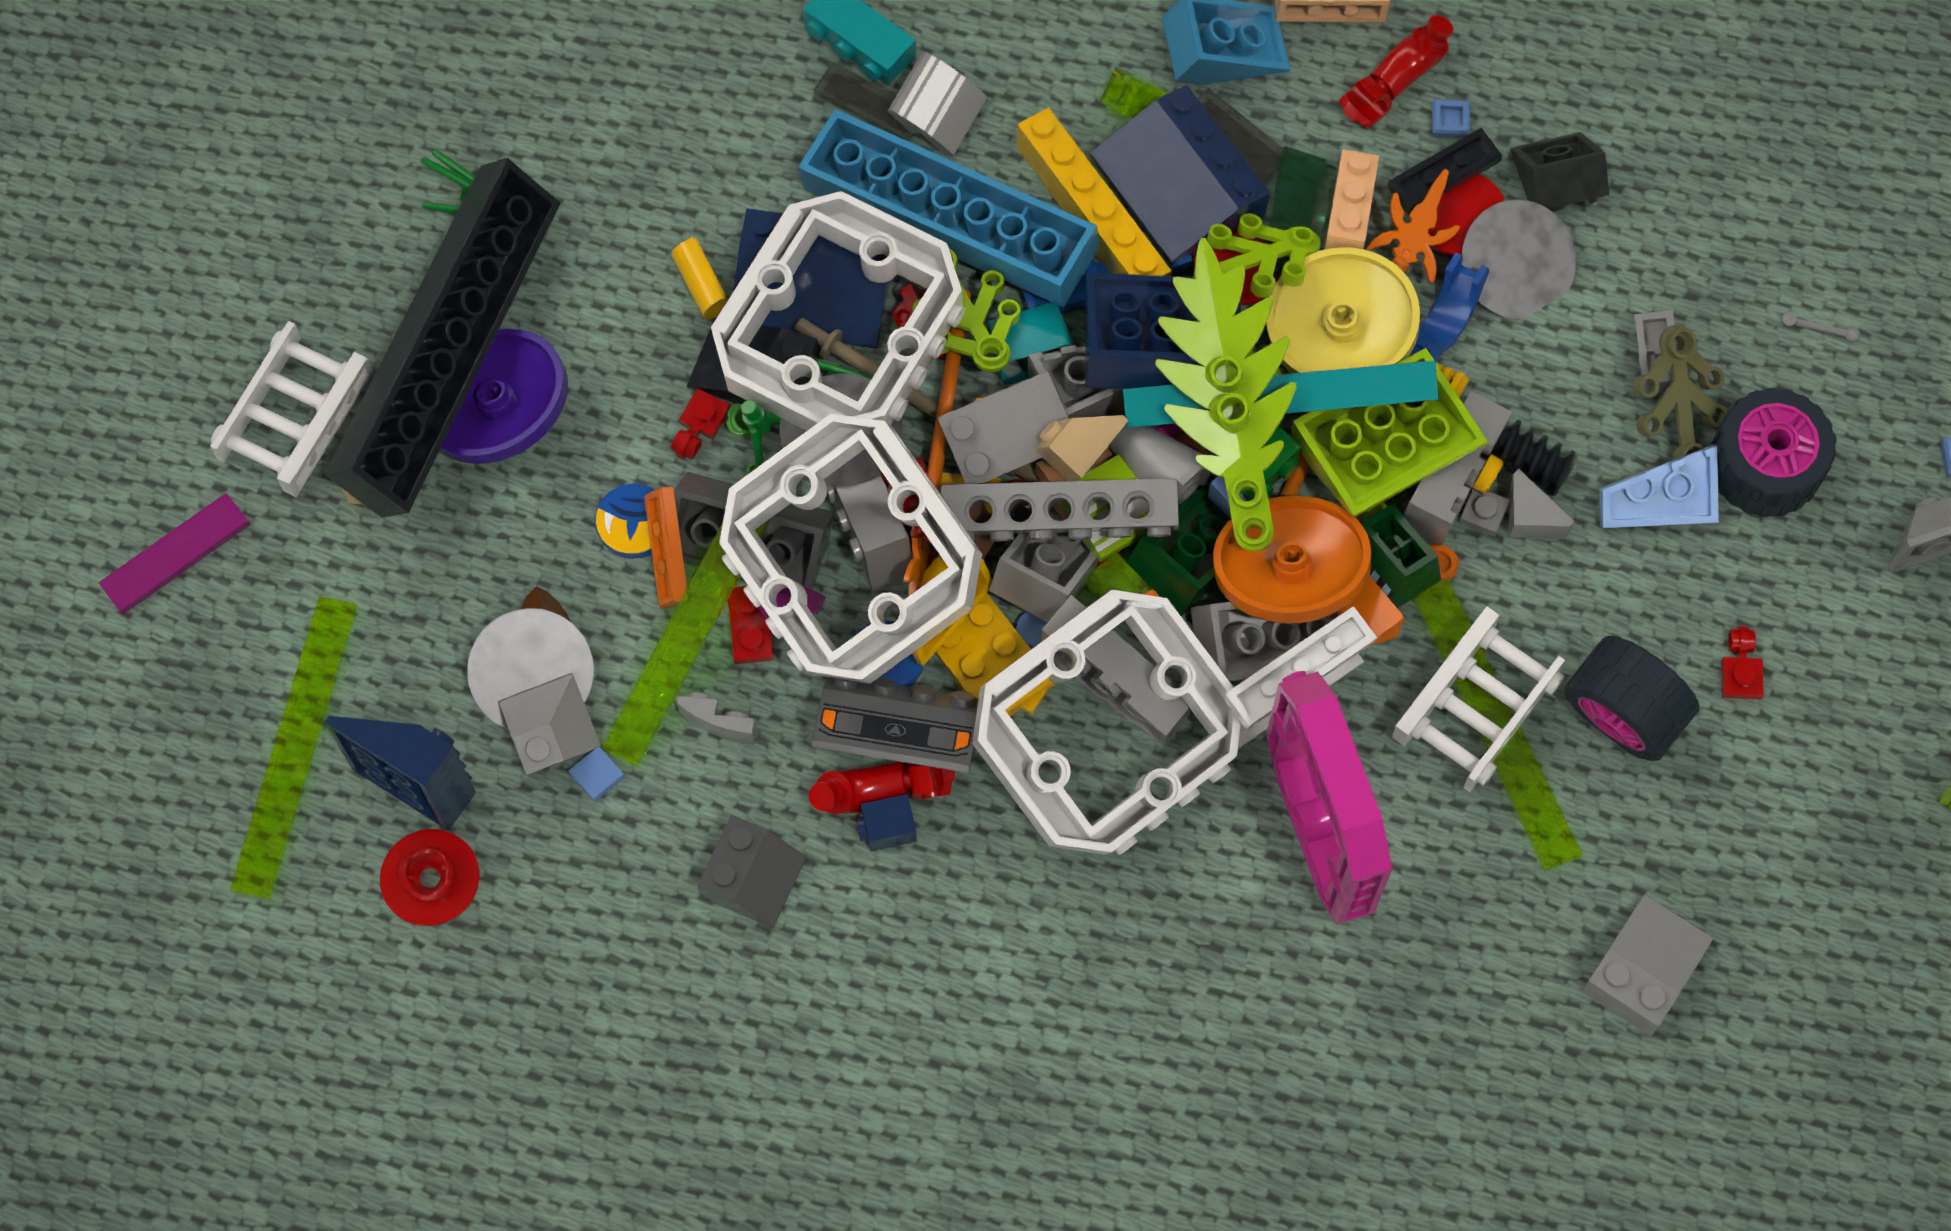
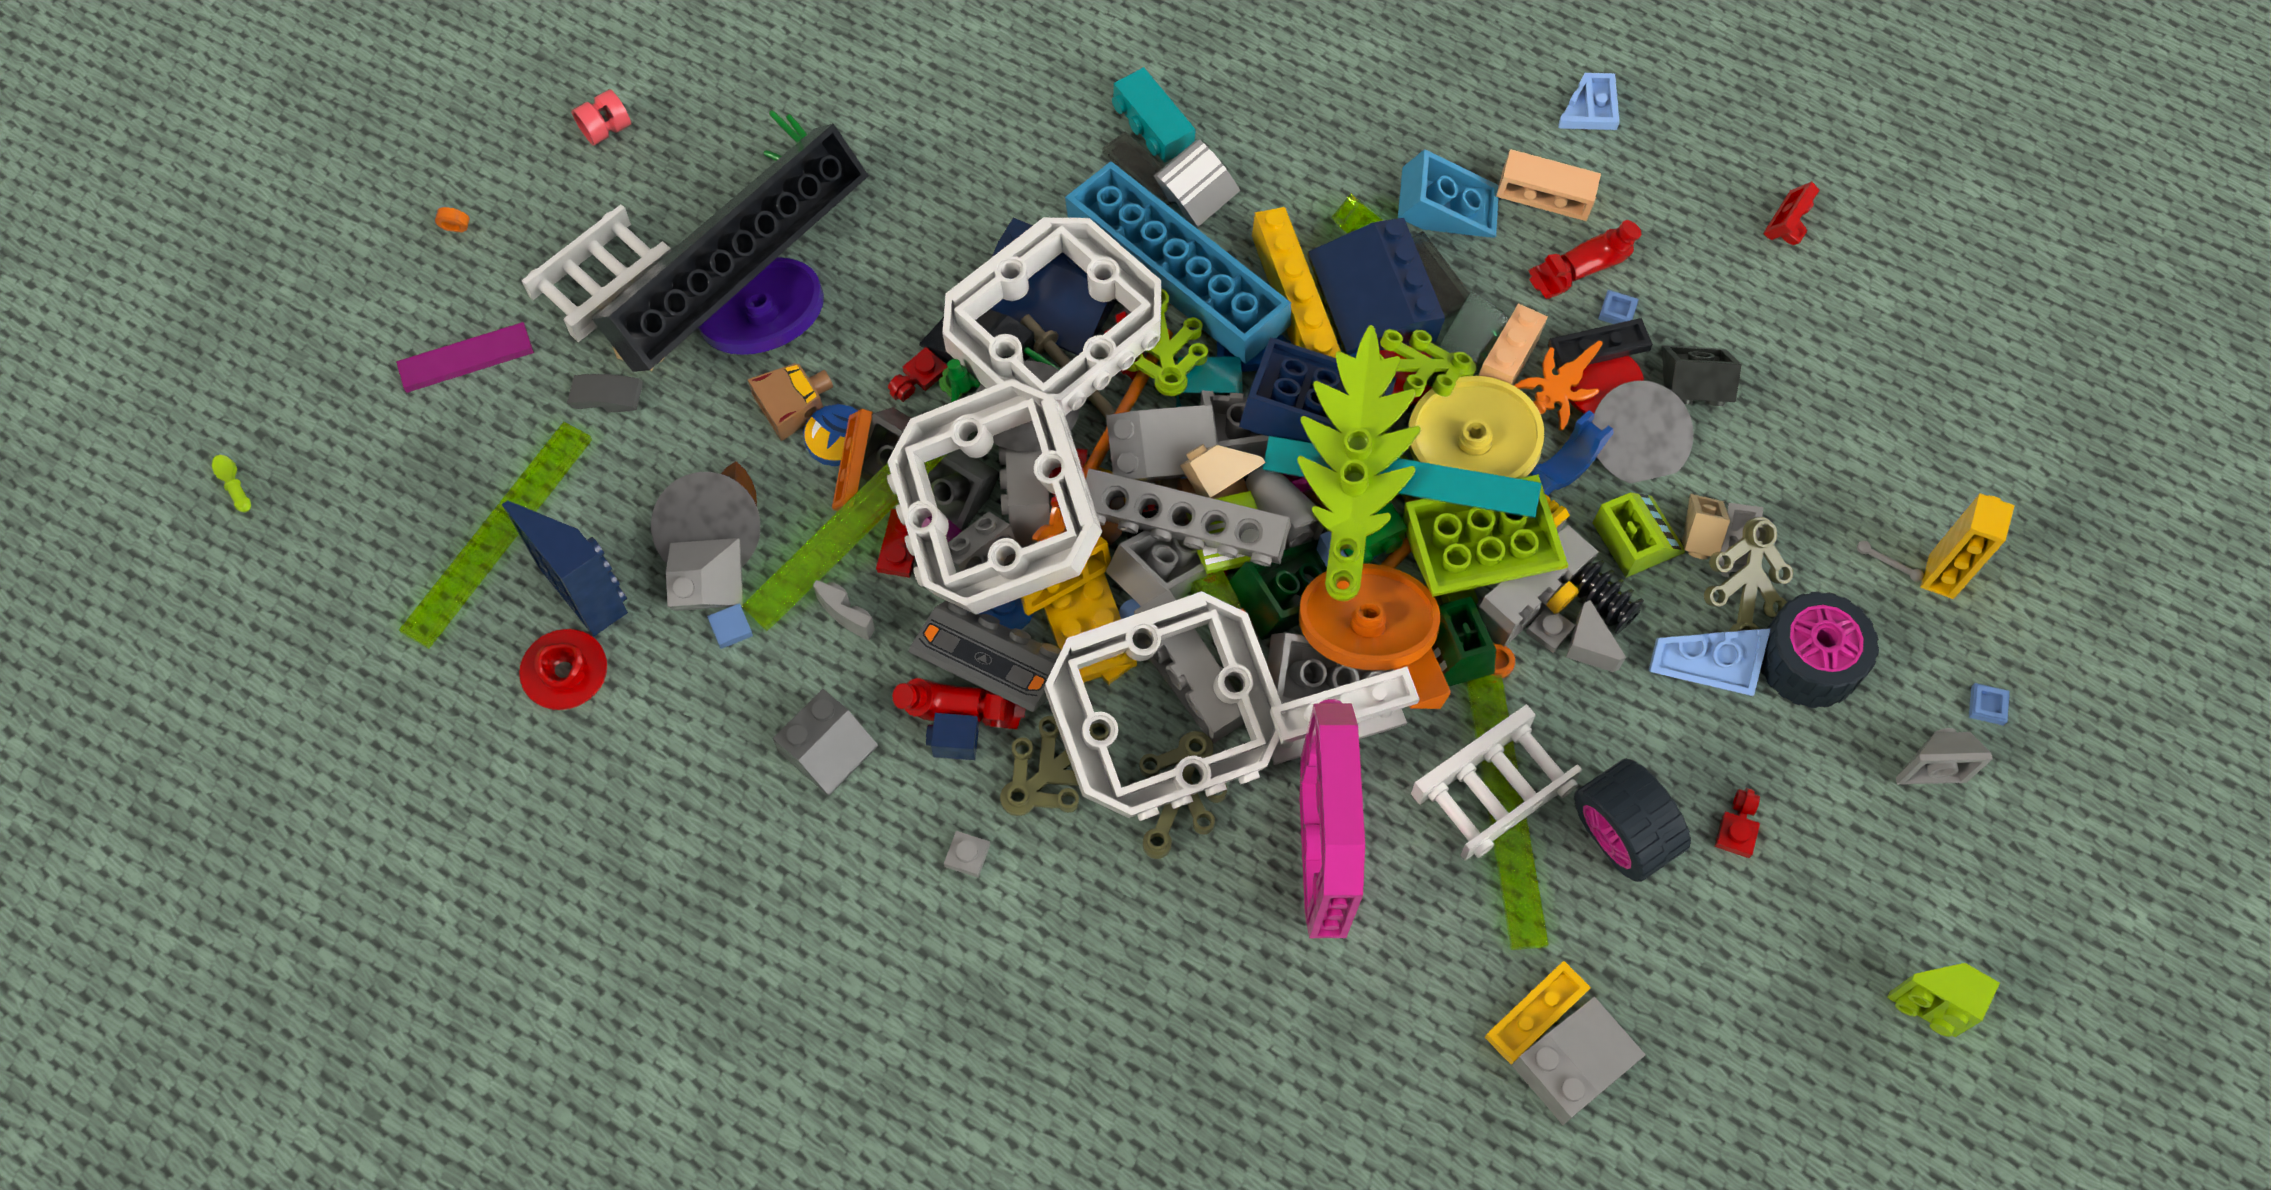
camera: 15 degrees right, 5 degrees down
yellow brick [671,237,728,320] -> none
none -> orange tile [435,207,470,232]
none -> dark grey slope [567,374,643,412]
none -> coral wheel [572,89,631,146]
none -> medium nougat torso [748,363,833,441]
none -> light grey plate [944,831,990,878]
none -> light grey brick [948,511,1016,573]
none -> olive plant [1000,716,1109,816]
none -> olive plant [1139,731,1227,859]
none -> yellow plate [1485,961,1591,1065]
none -> lime slope [1592,492,1685,578]
none -> tan slope [1682,494,1730,559]
none -> yellow brick [1920,493,2015,599]

